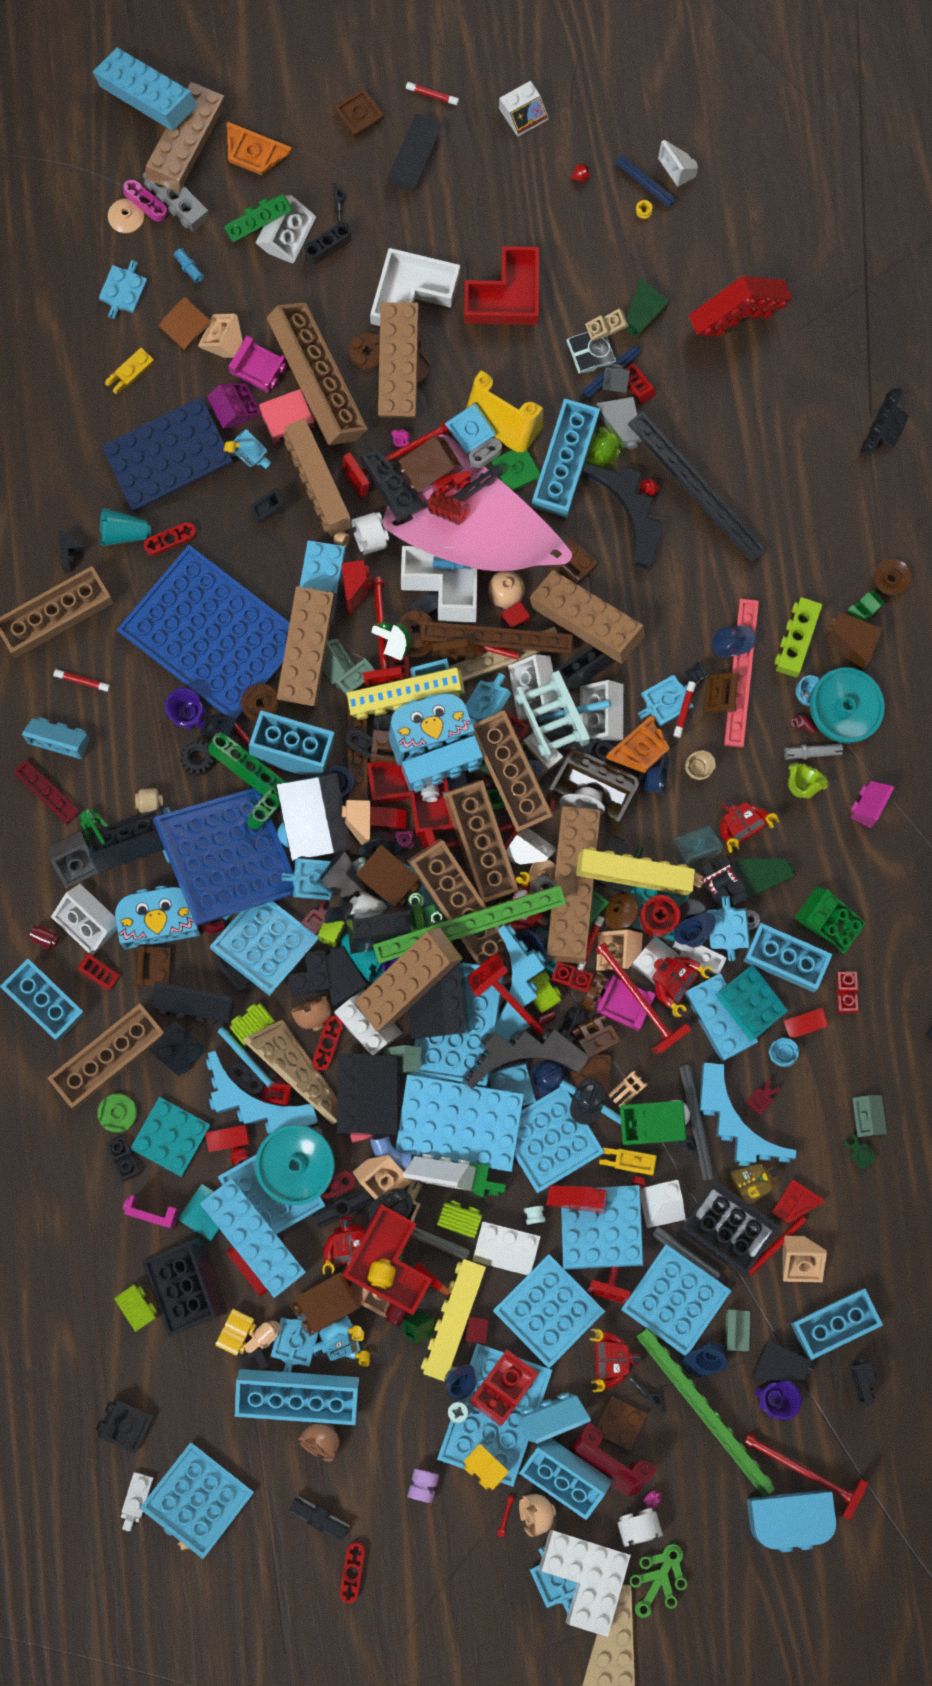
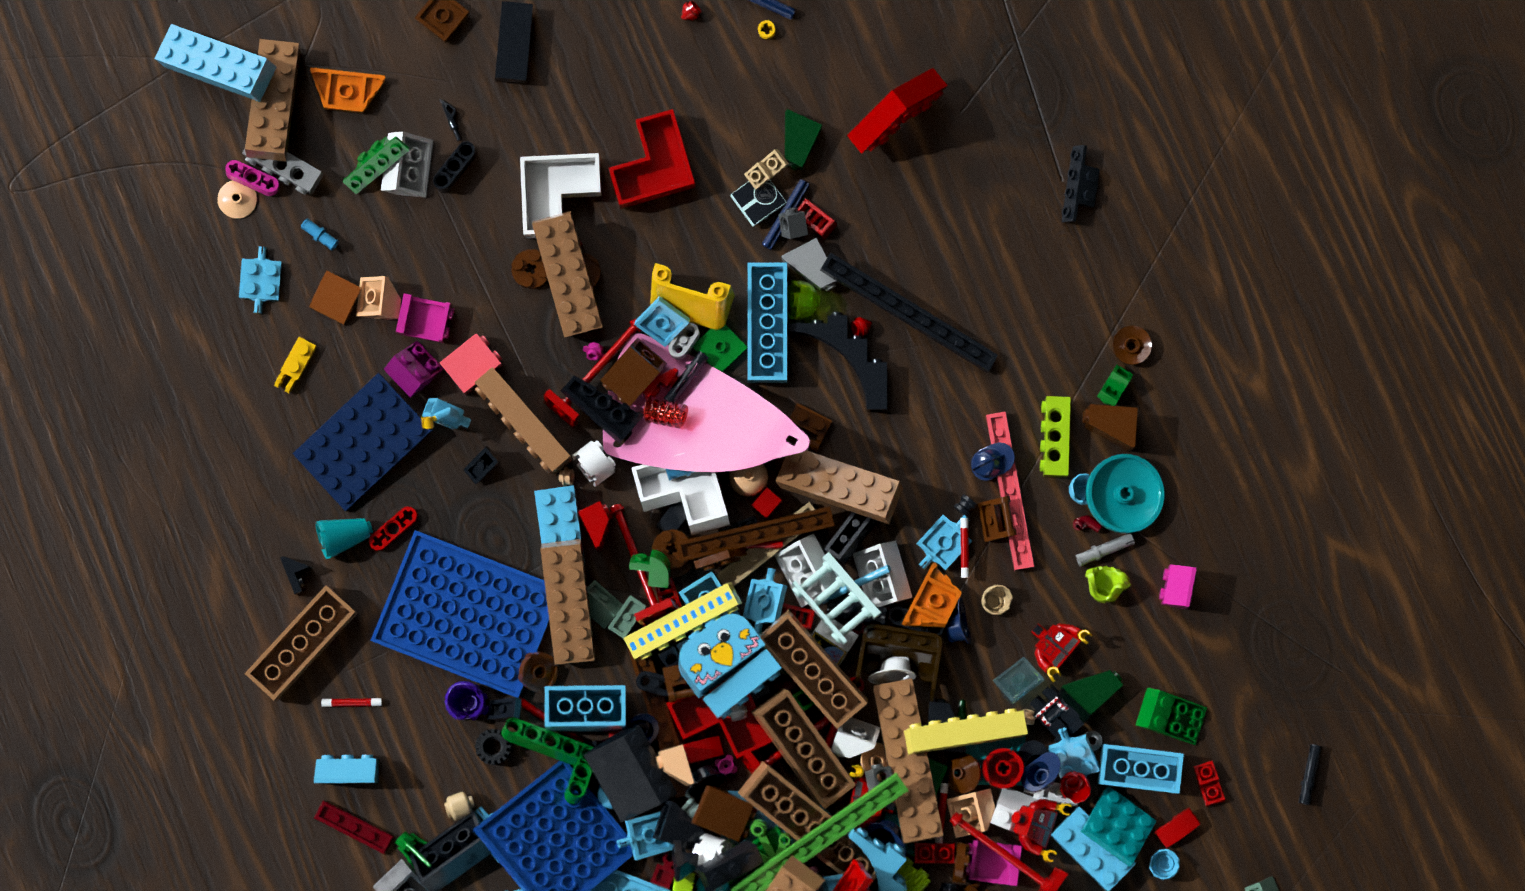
camera: 15 degrees left, 5 degrees up
medium nougat brick [267,302,368,445] -> none
none -> red hair [1059,771,1091,803]

